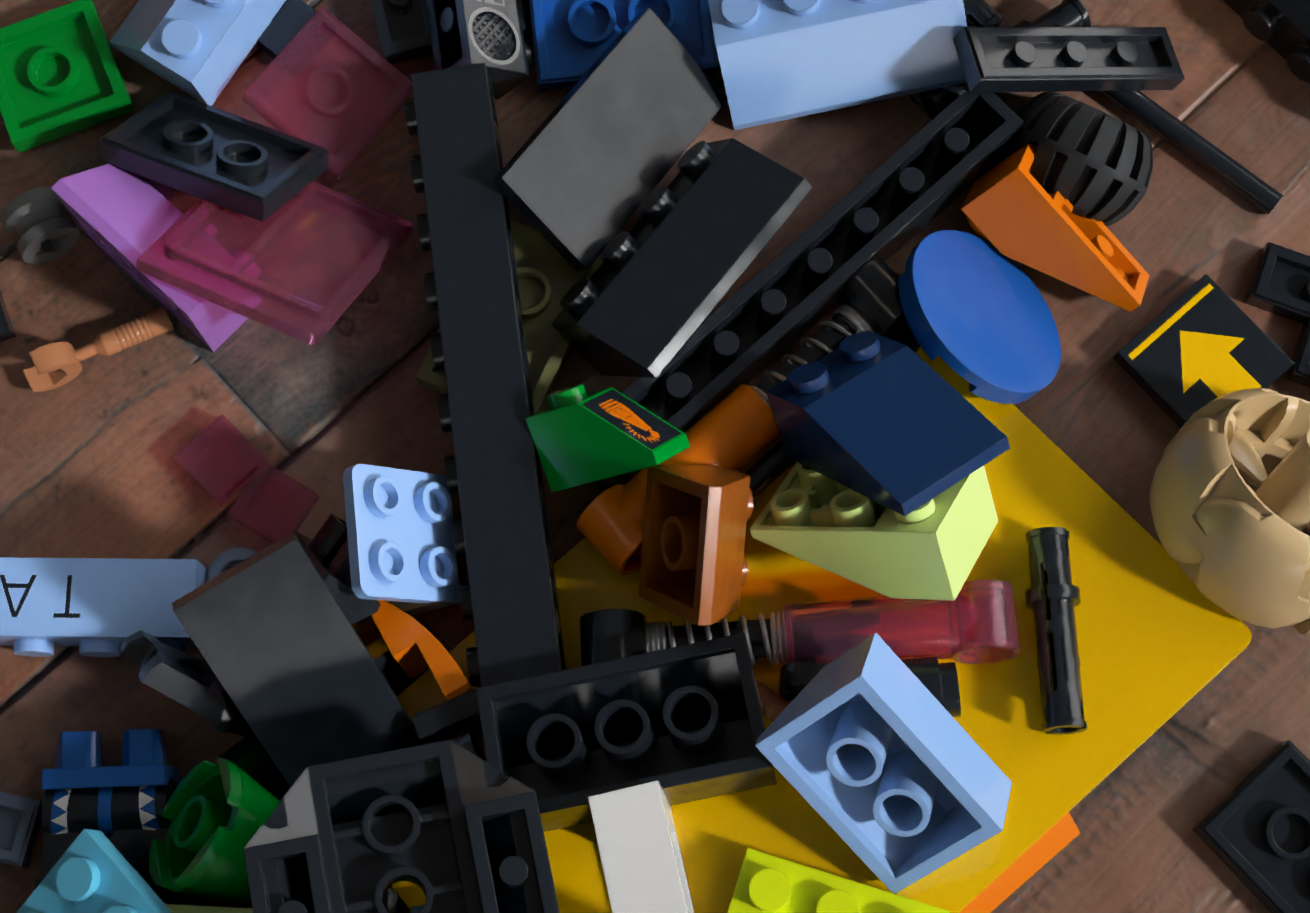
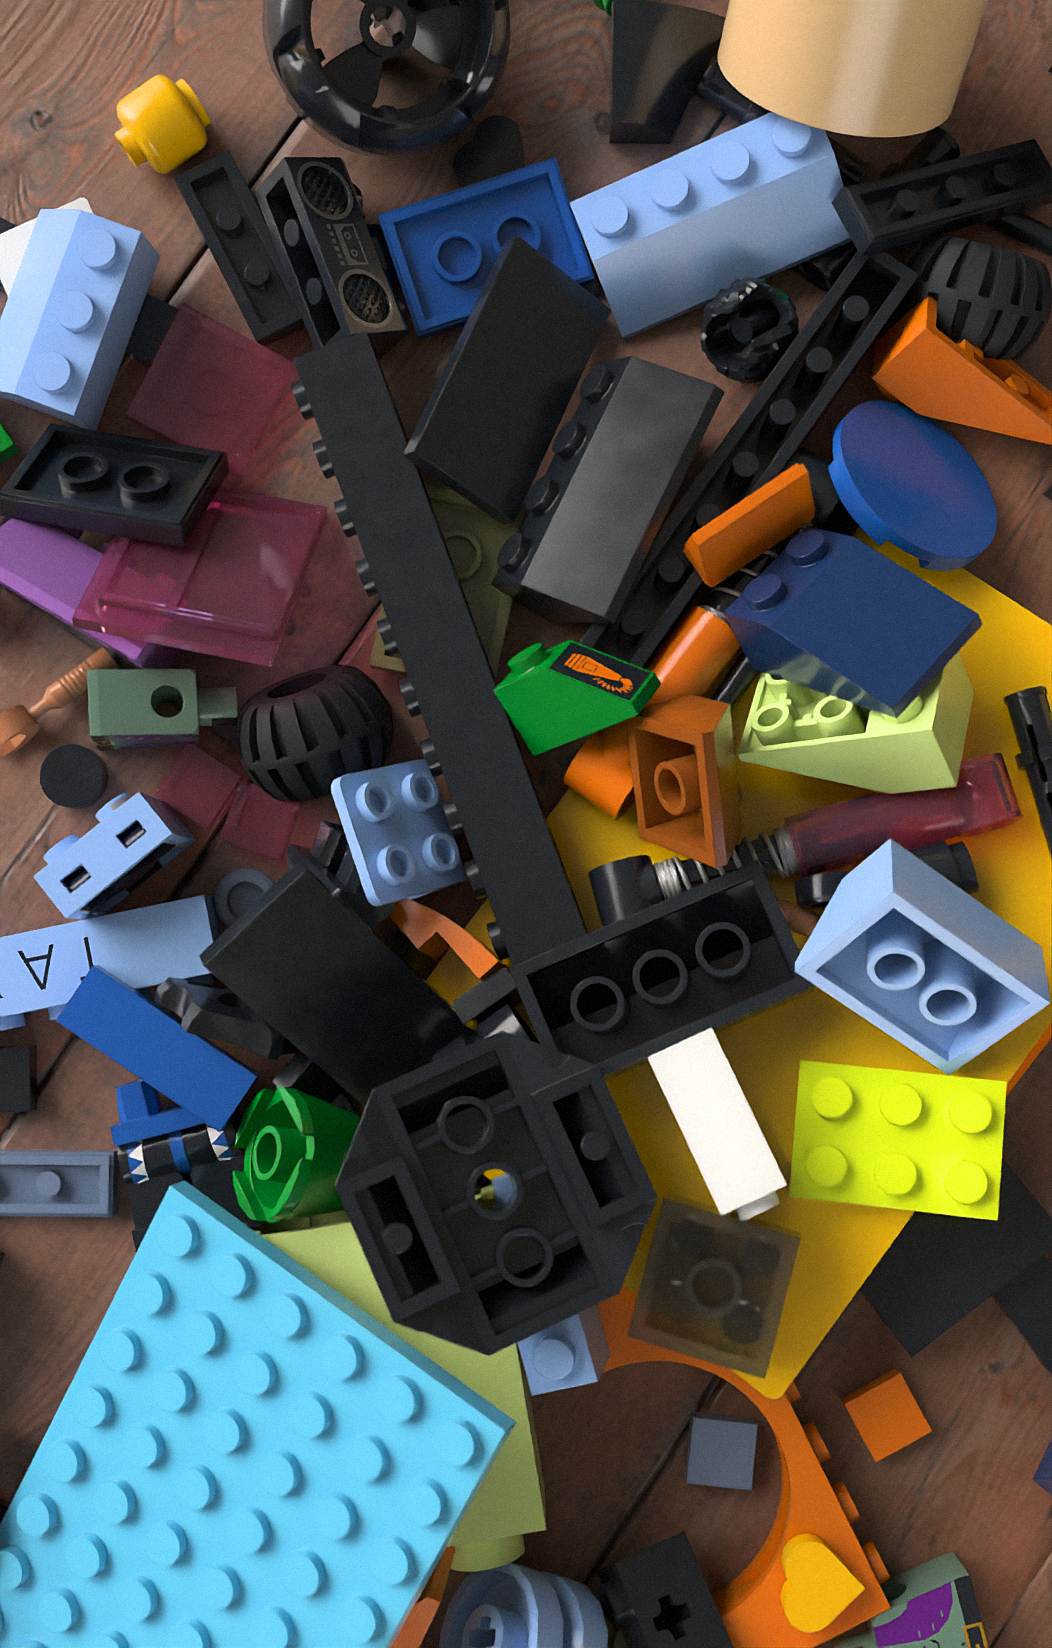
camera: 10 degrees left, 10 degrees up
none -> light blue piece [33,792,197,919]
none -> black tile [40,744,108,809]
none -> blue tile [55,965,260,1132]
none -> sand green torso [87,669,238,751]
none -> black wheel [235,665,394,802]
none -> orange slope [683,463,815,587]
none -> black piece [700,277,799,384]

